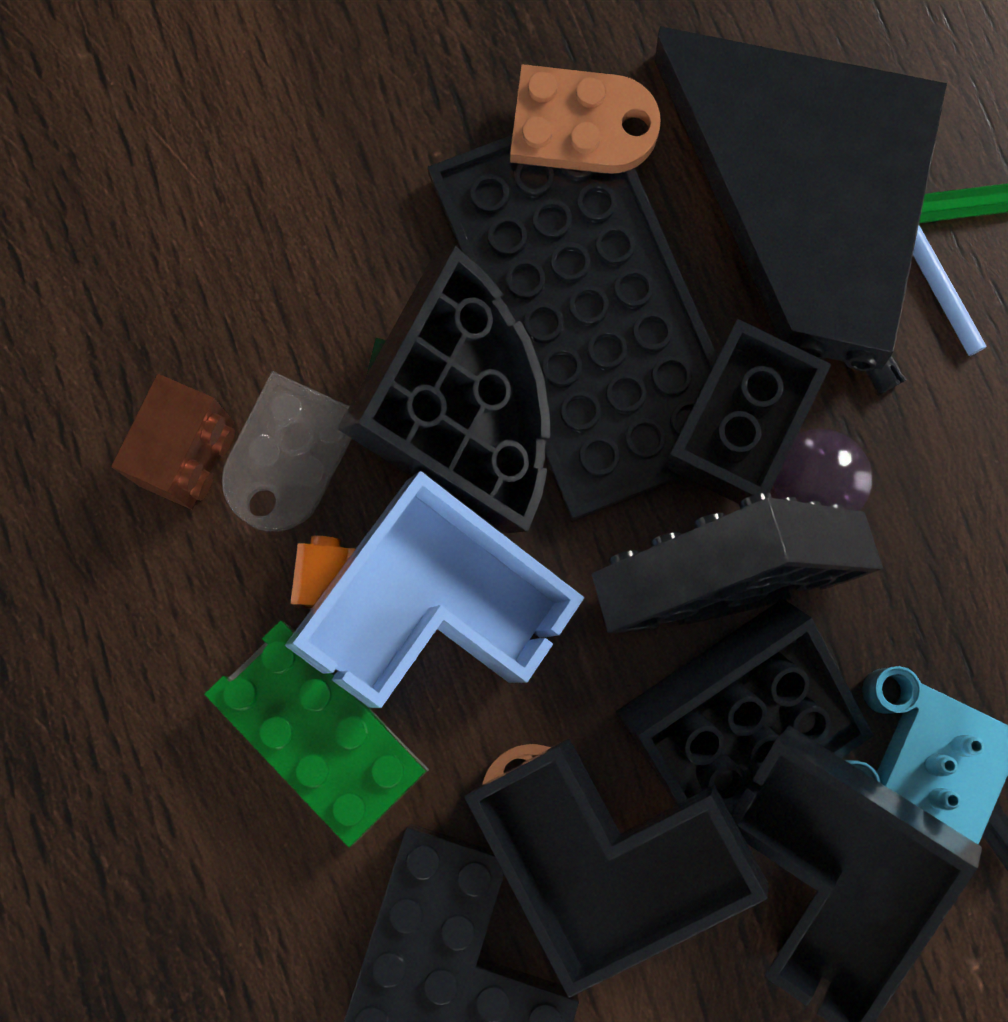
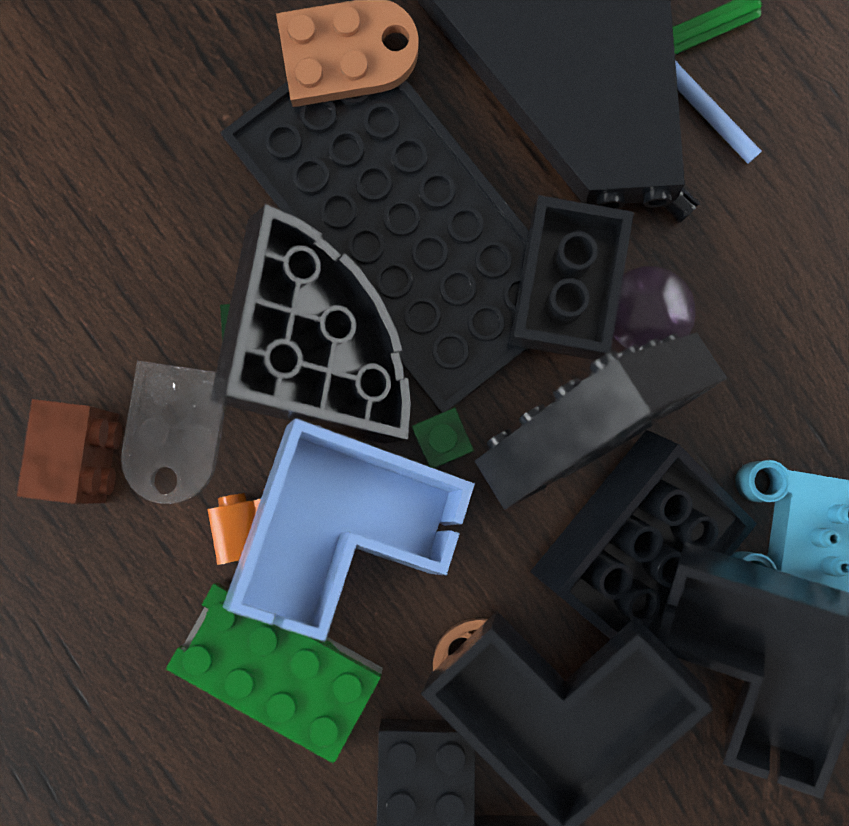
camera: 15 degrees left, 5 degrees up
none -> dark green brick [412,408,474,469]

